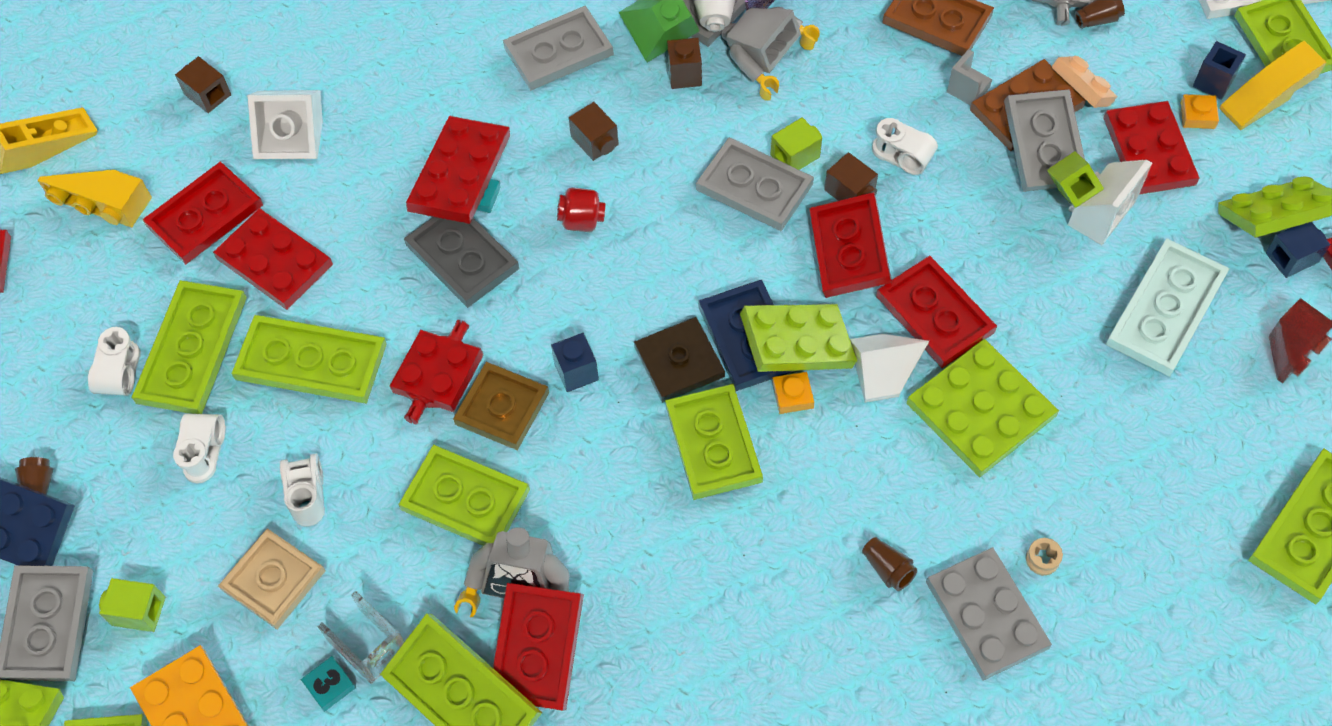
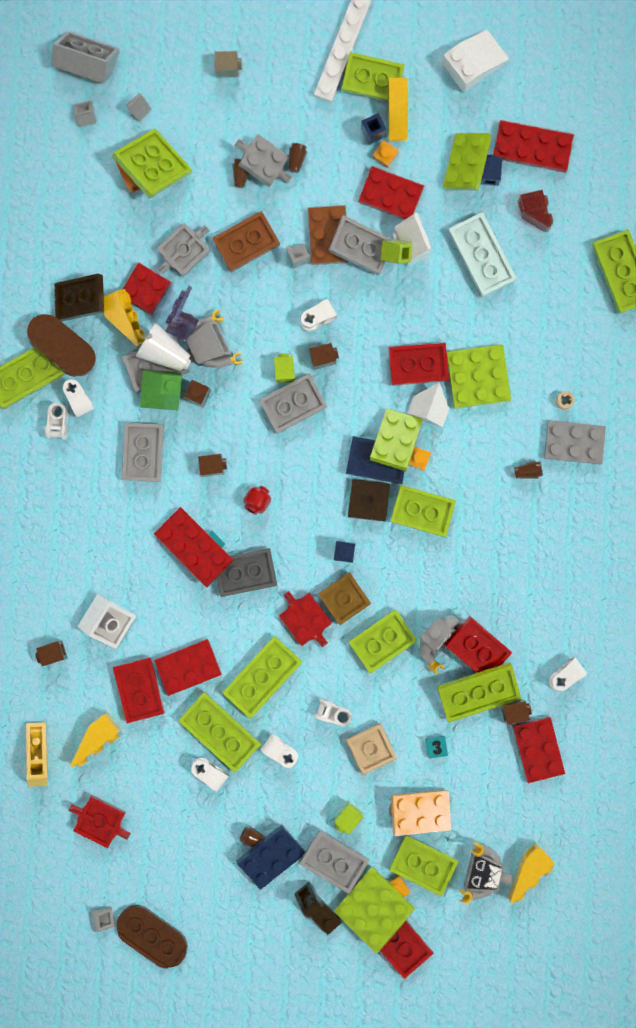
camera: 55 degrees left, 25 degrees up
clear piece [317,591,404,684] -> none
red plate [810,192,892,298] -> none
light nougat plate [1052,56,1118,108] -> none

